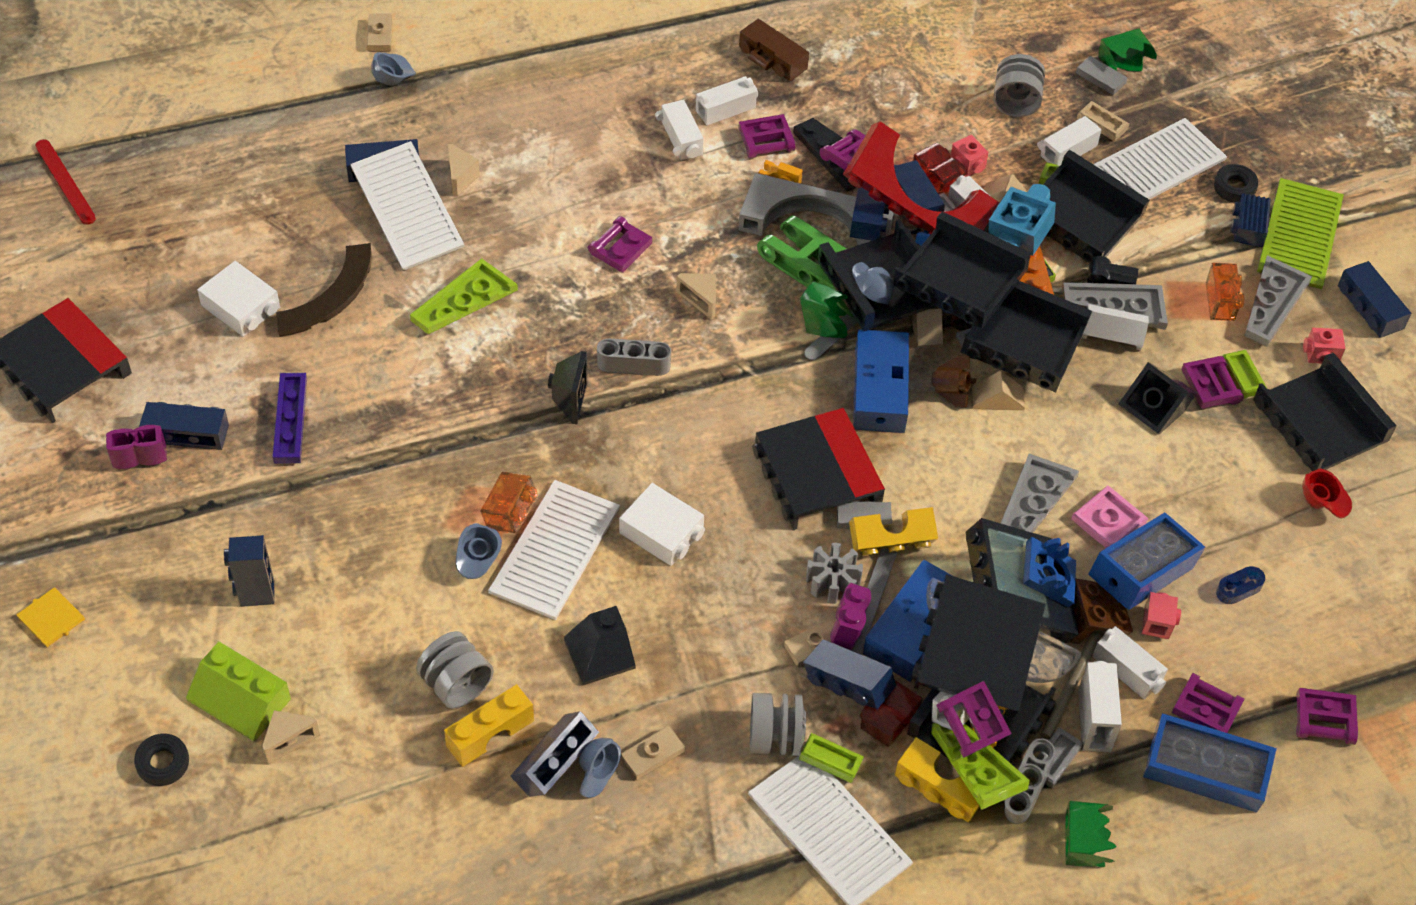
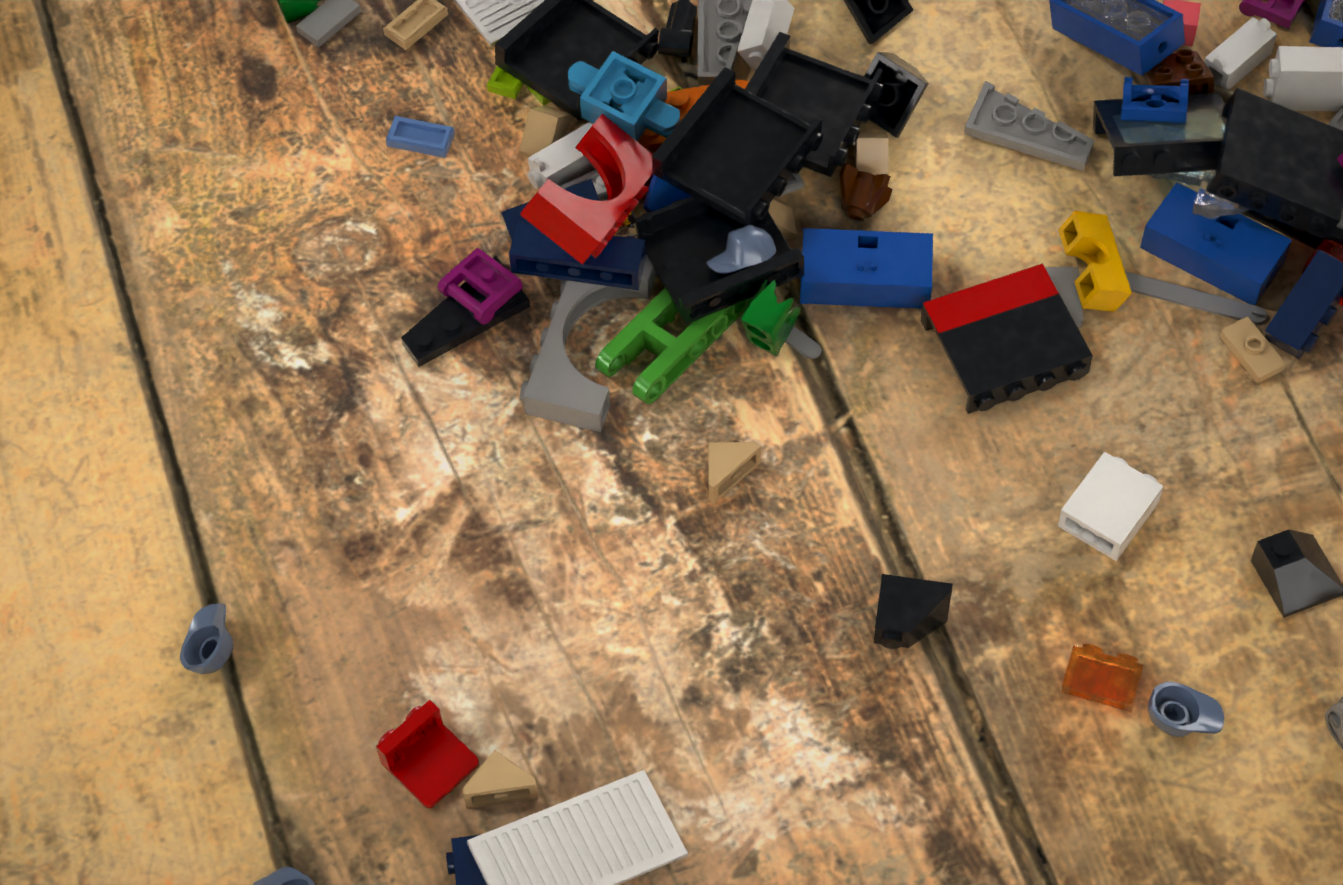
camera: 85 degrees left, 5 degrees up
lime wing [410,258,518,334] -> none
white window [488,480,620,620] -> none
magenta plate [587,216,652,273] -> none
light grey beam [597,338,671,376] -> none
white brick [655,100,704,160] -> none
white brick [696,76,758,126] -> none
magenta plate [738,114,795,159] -> none
reddish brown piece [739,18,809,81] -> none
light orange plate [758,160,803,184] -> none
light grey gear [806,543,863,604] -> none
magenta brick [830,583,871,650] -> none
clear red brick [913,143,966,194] -> none
coral brick [950,134,989,177] -> none
light grey wheel [993,54,1045,117] -> none
white brick [1037,116,1101,166] -> none
bright pink tile [1071,485,1148,548] -> none
none -> sand blue piece [180,603,233,674]
none -> red bracket [376,700,479,808]
none -> medium blue tile [386,116,455,158]
none -> black slope [864,52,929,138]

